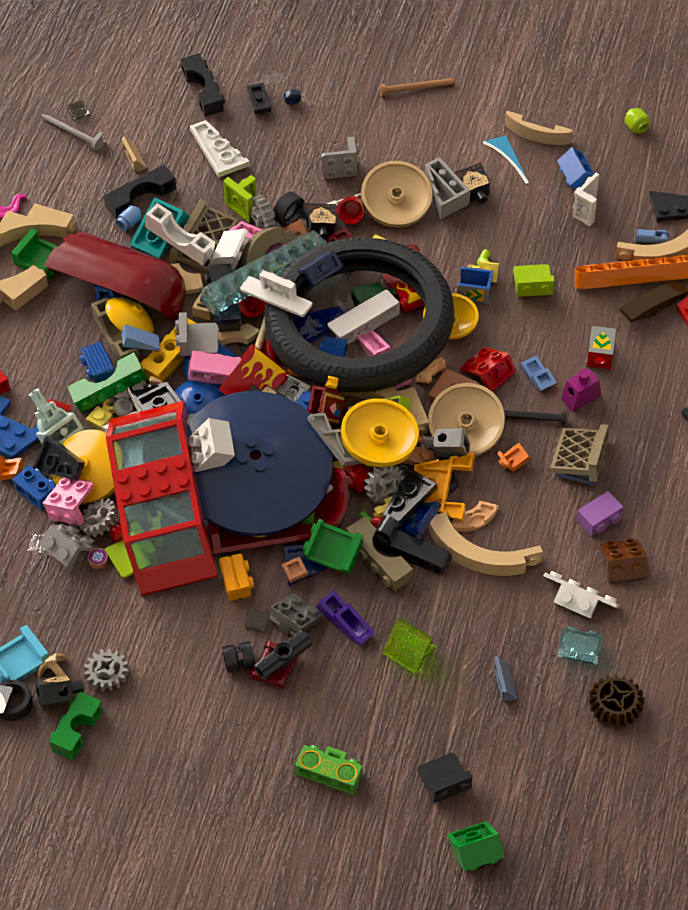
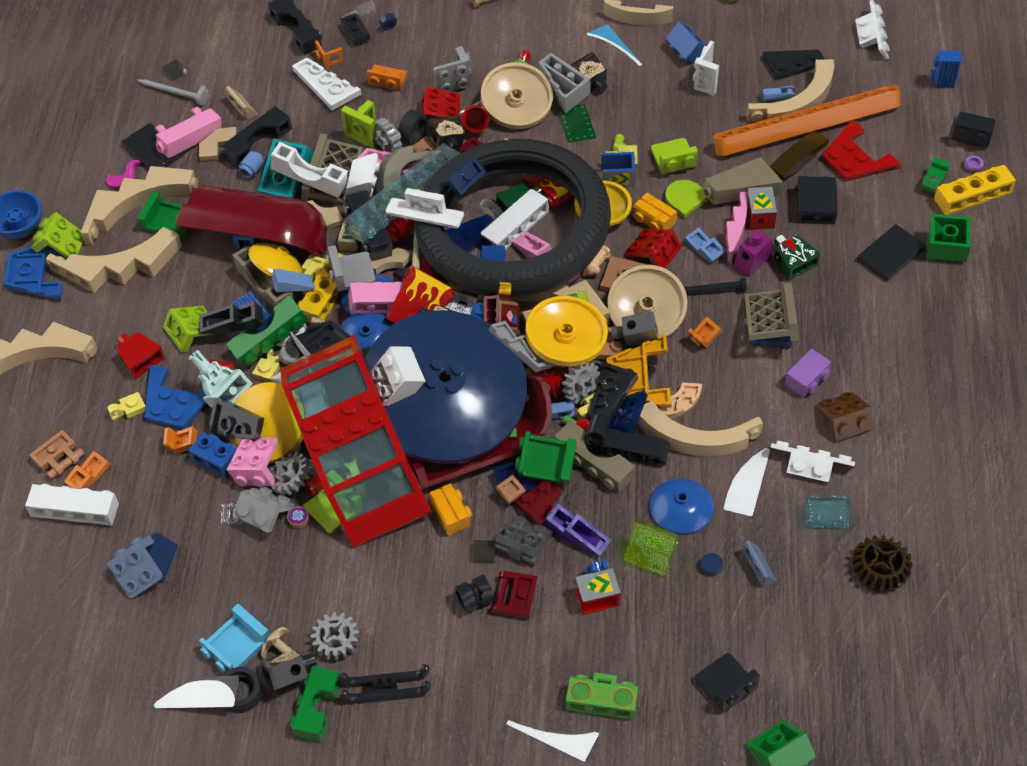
camera: 10 degrees left, 0 degrees up
black piece [254,630,313,680] -> none
none -> black tile [121,123,183,170]
none -> bright pink brick [155,107,222,158]
none -> lime bracket [163,306,220,353]
none -> tan tile [199,127,237,161]
none -> black slope [199,301,264,334]
none -> light yellow plate [301,254,326,282]
none -> orange bracket [315,40,344,68]
none -> black piece [339,664,431,703]
none -> orange bracket [366,65,408,91]
none -> red bracket [420,87,461,119]
none -> white sticker [506,720,599,762]
none -> red arm [510,50,531,64]
none -> dark red wing [515,481,562,525]
none -> medium blue bar [551,401,575,419]
none -> dark green sticker [557,104,596,143]
none -> piece [576,568,621,615]
none -> blue plate [584,559,610,574]
none -> light orange brick [633,193,677,229]
none -> blue dish [650,478,714,536]
none -> lime tile [665,180,709,219]
none -> dark blue tile [700,553,723,576]
none -> dark tan slope [703,157,783,204]
none -> white sticker [724,448,770,516]
none -> bright pink slope [725,192,747,264]
none -> dark green torso [774,235,821,281]
none -> black panel [796,176,838,224]

